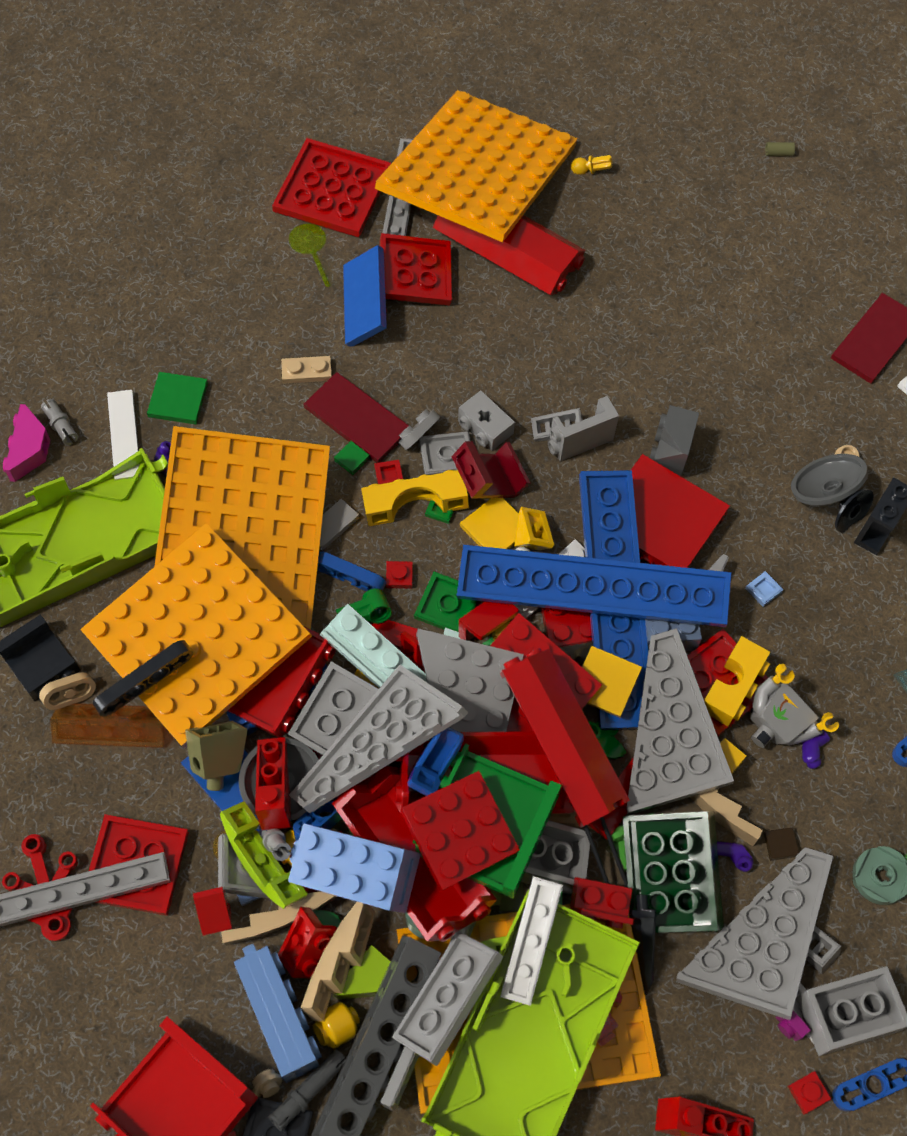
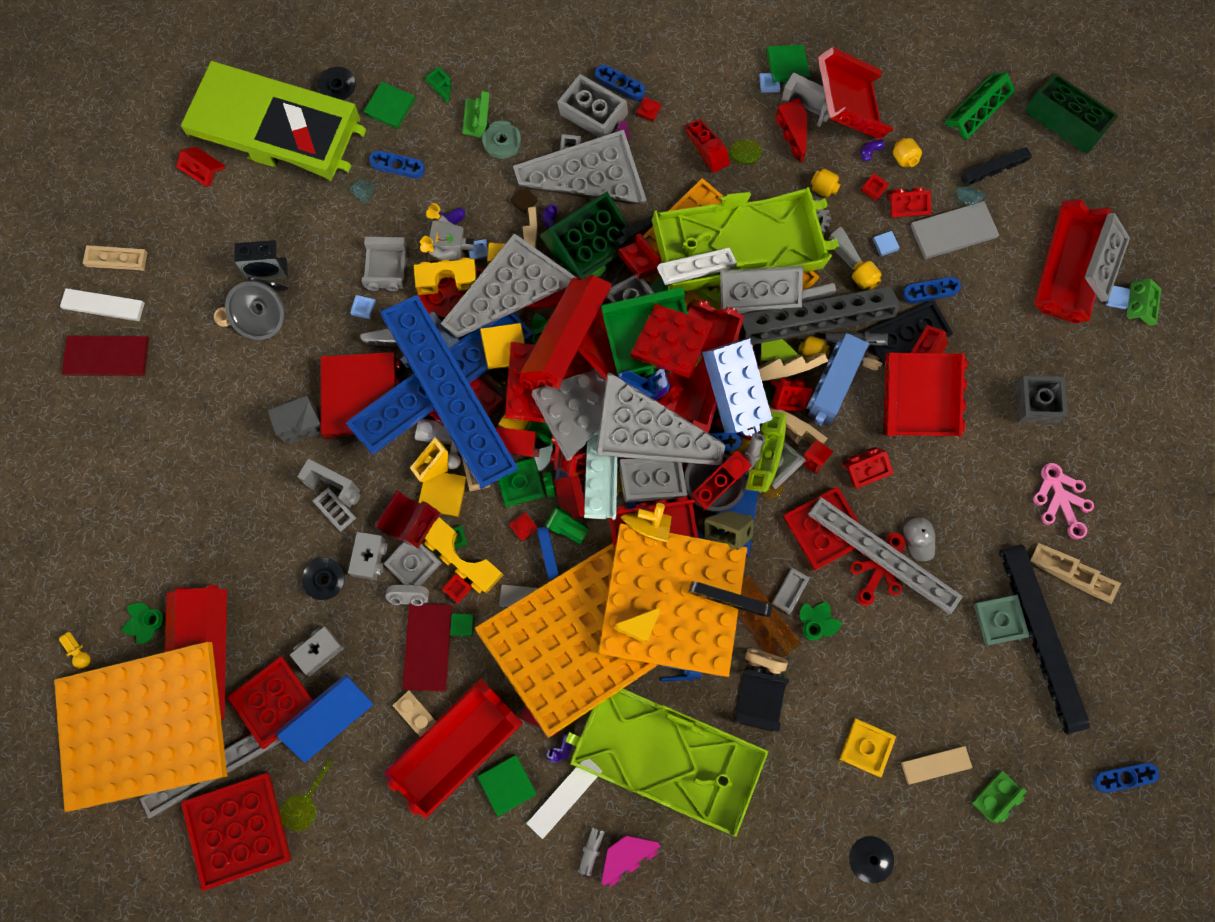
camera: 125 degrees left, 10 degrees up
none -> green plate [121,603,164,645]
none -> light grey brick [290,626,344,676]
none -> black dish [302,558,345,600]
none -> light grey panel [362,237,407,291]
none -> red panel [383,679,523,819]
none -> light blue tile [468,239,488,262]
none -> green tile [543,472,555,498]
none -> yellow slope [614,608,660,643]
none -> yellow shield [621,503,672,542]
none -> light grey tile [771,567,810,615]
none -> green plate [799,602,842,641]
none -> red bracket [842,447,894,489]
none -> light grey cap [903,517,936,562]

